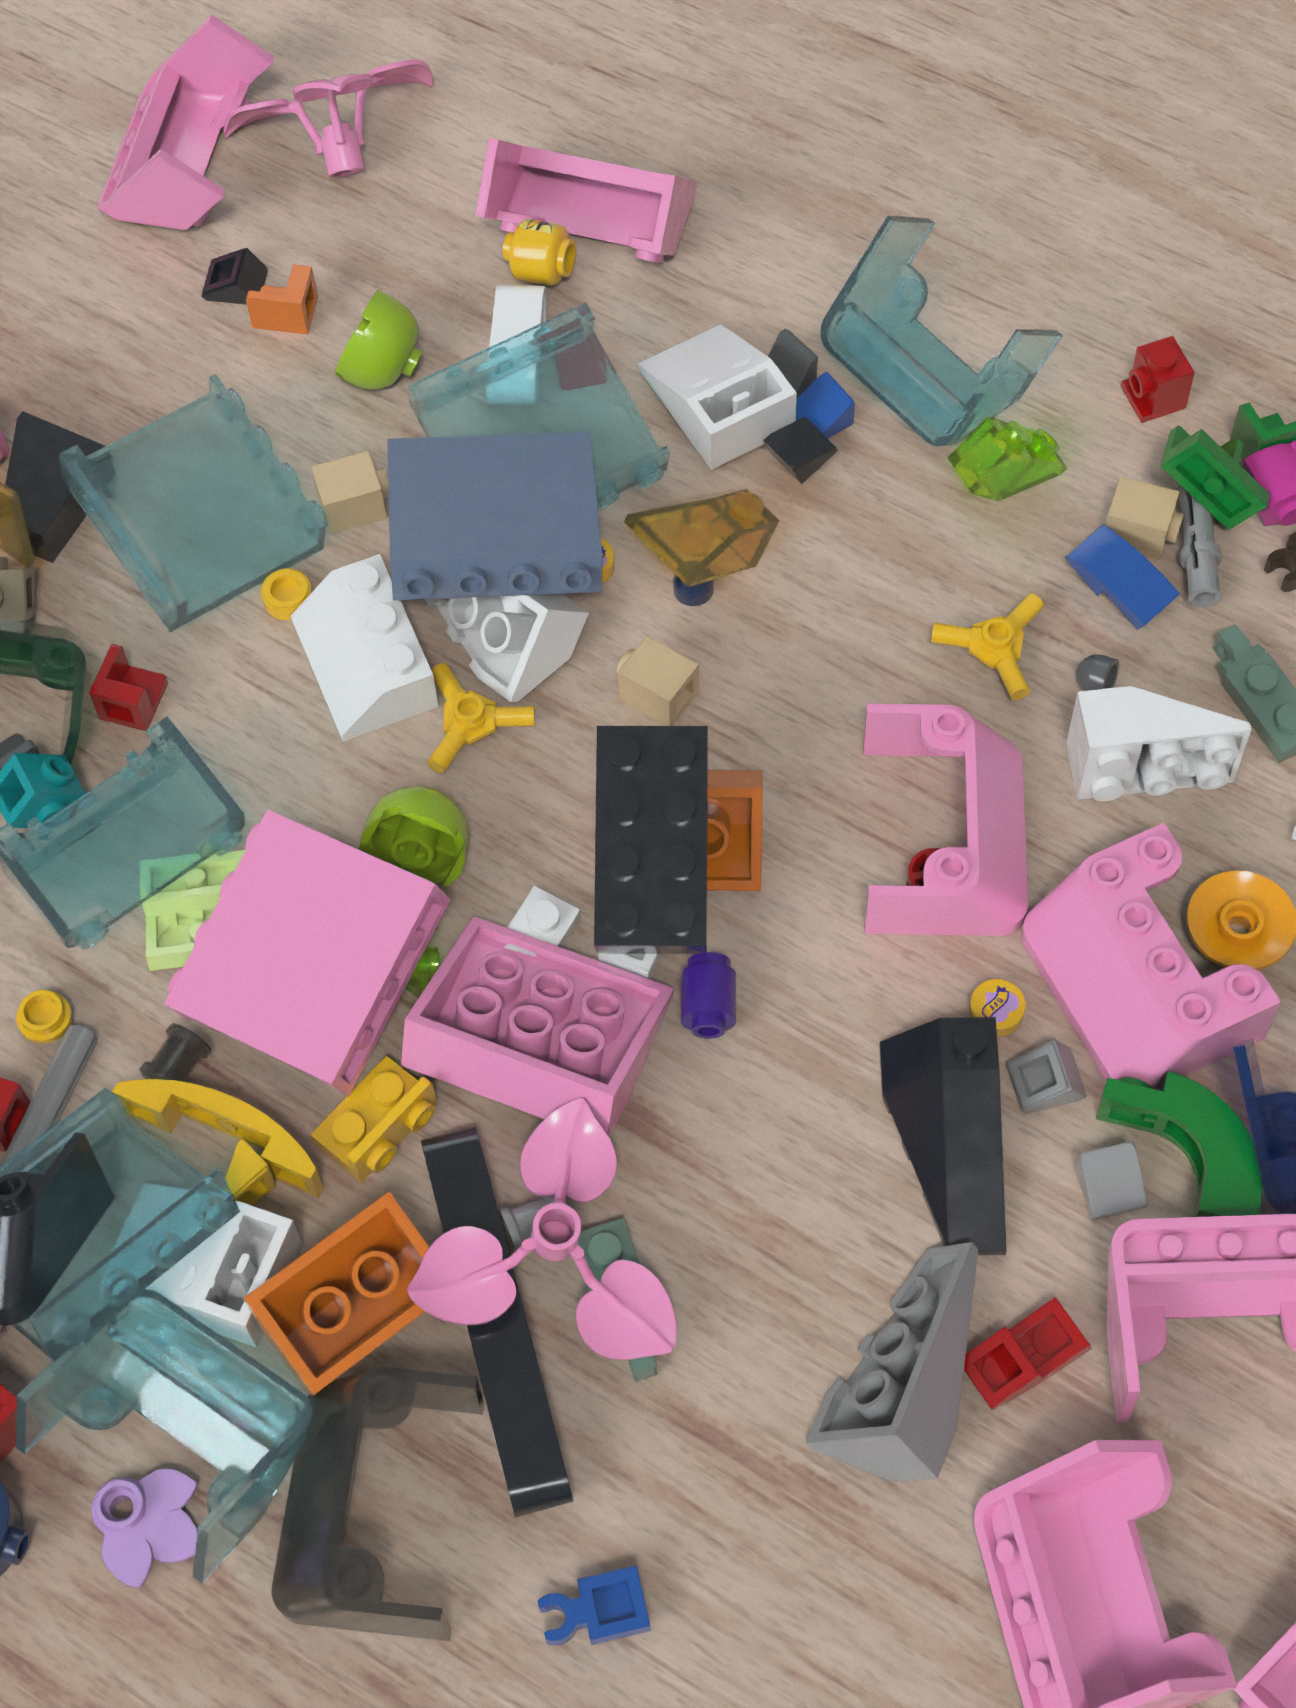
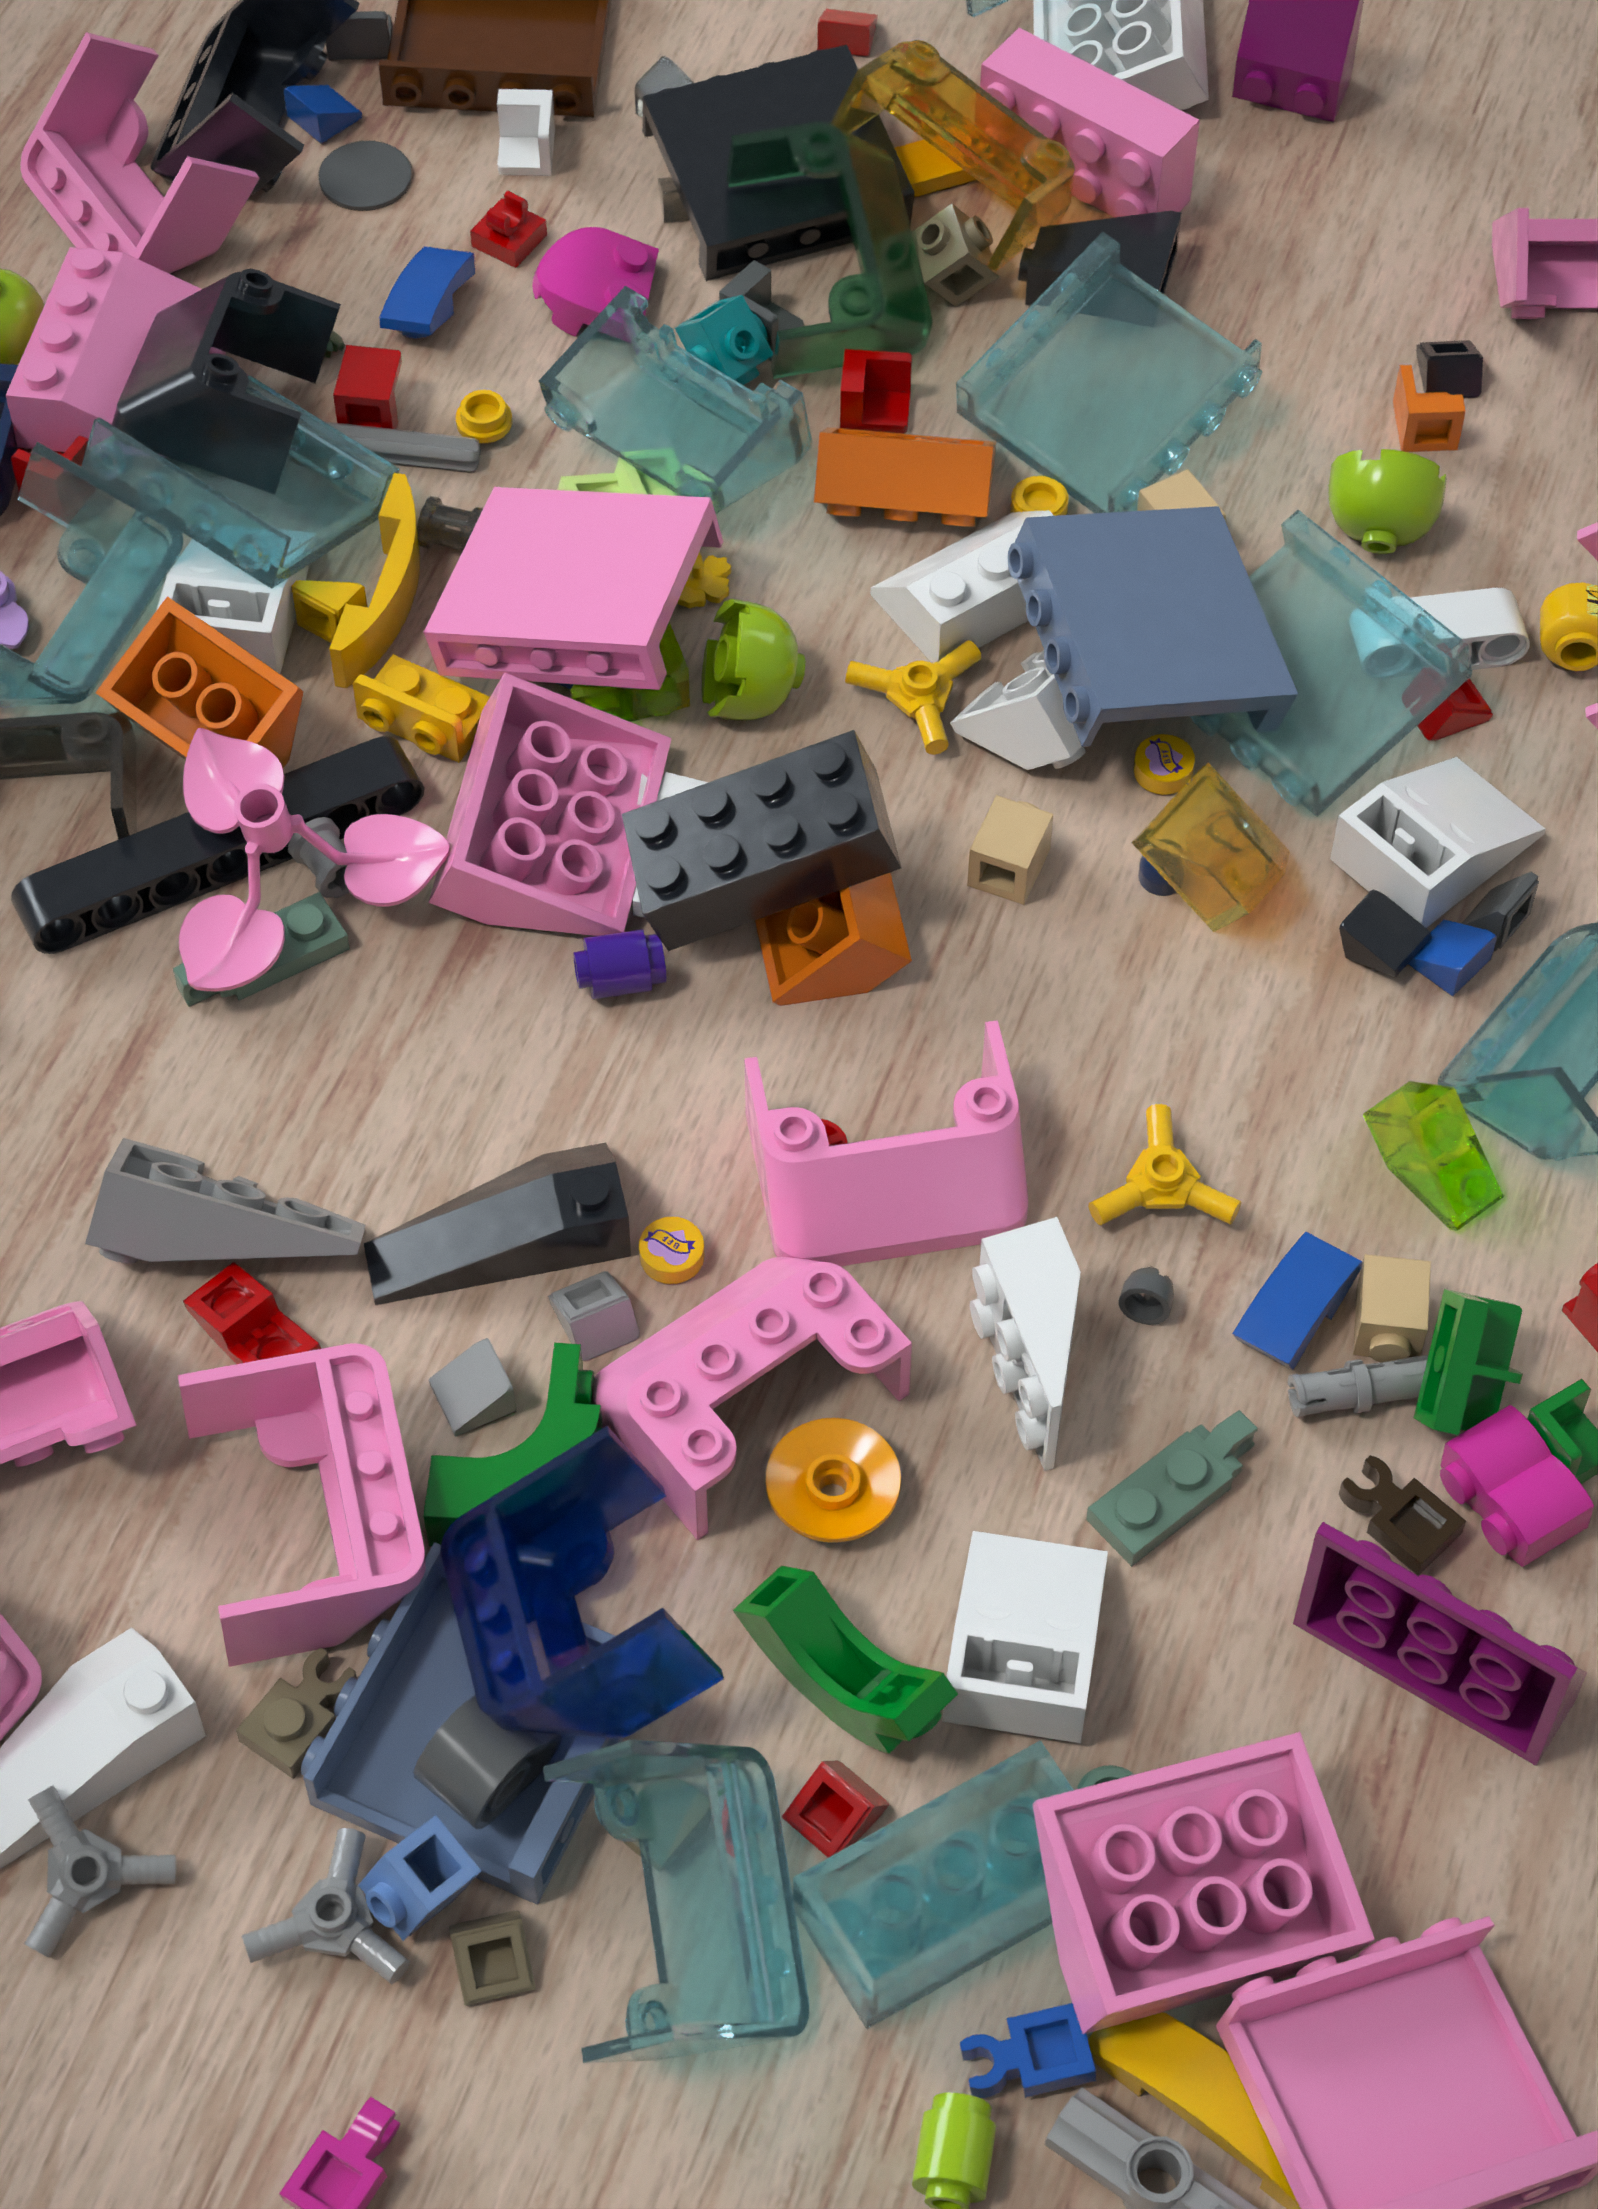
camera: 75 degrees right, 5 degrees down
none -> orange slope [814,427,996,527]

